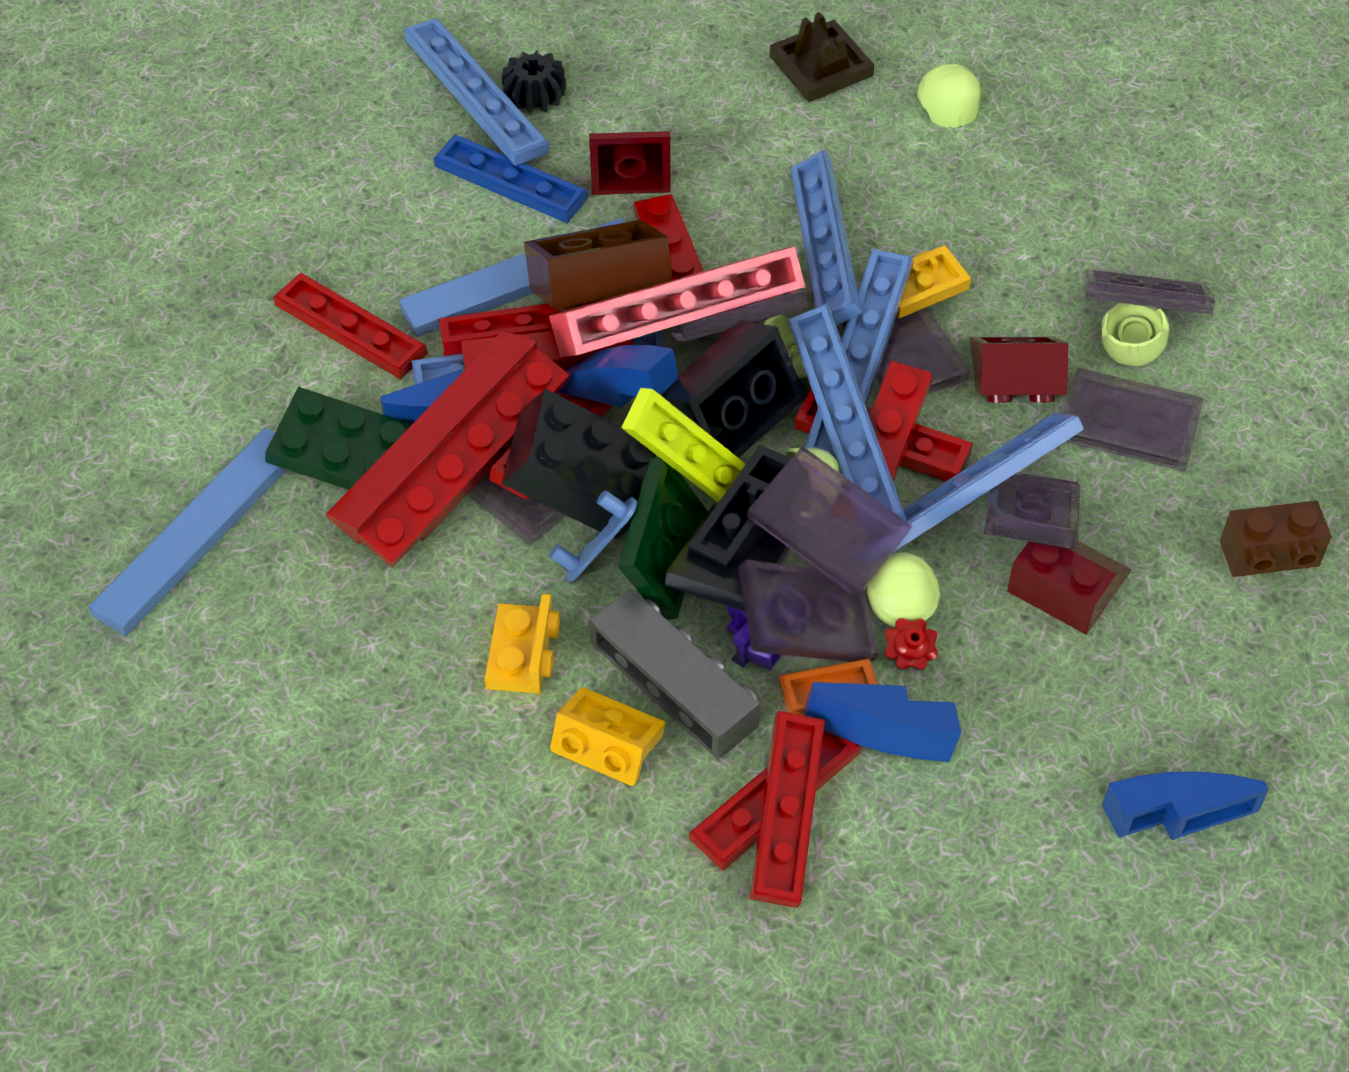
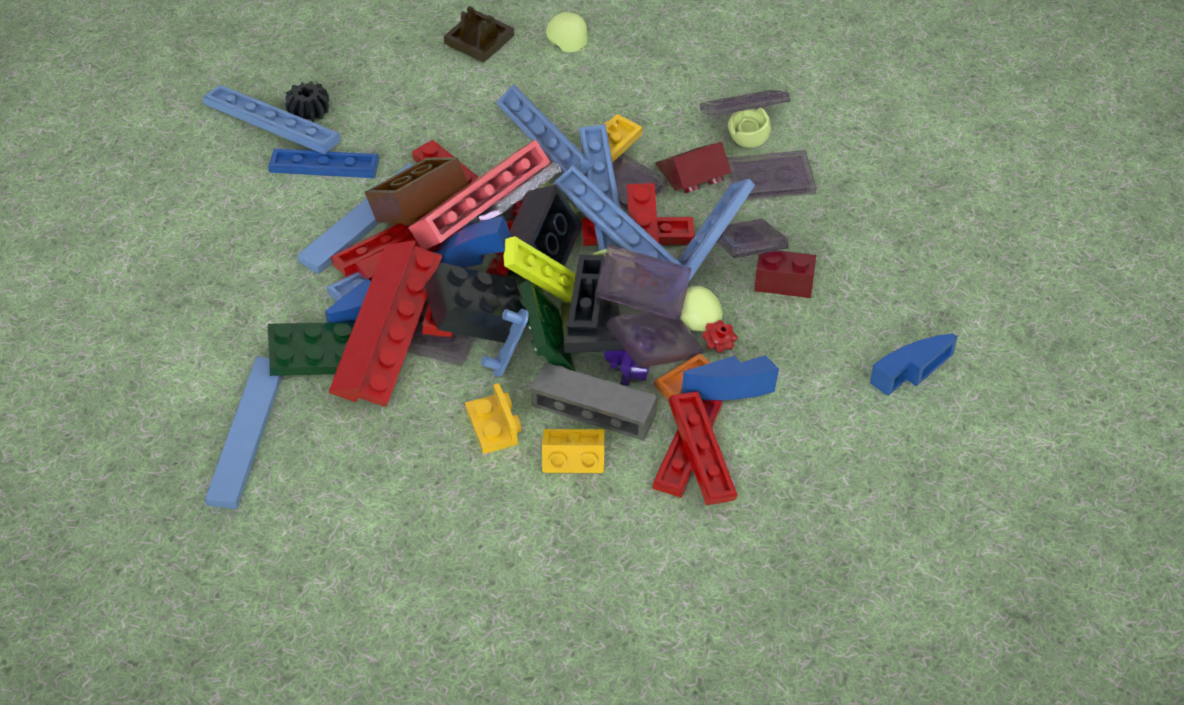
camera: 25 degrees left, 5 degrees down
red tile [273,272,428,380] -> none
dark red slope [589,131,671,195] -> none
reddish brown brick [1220,500,1332,577] -> none

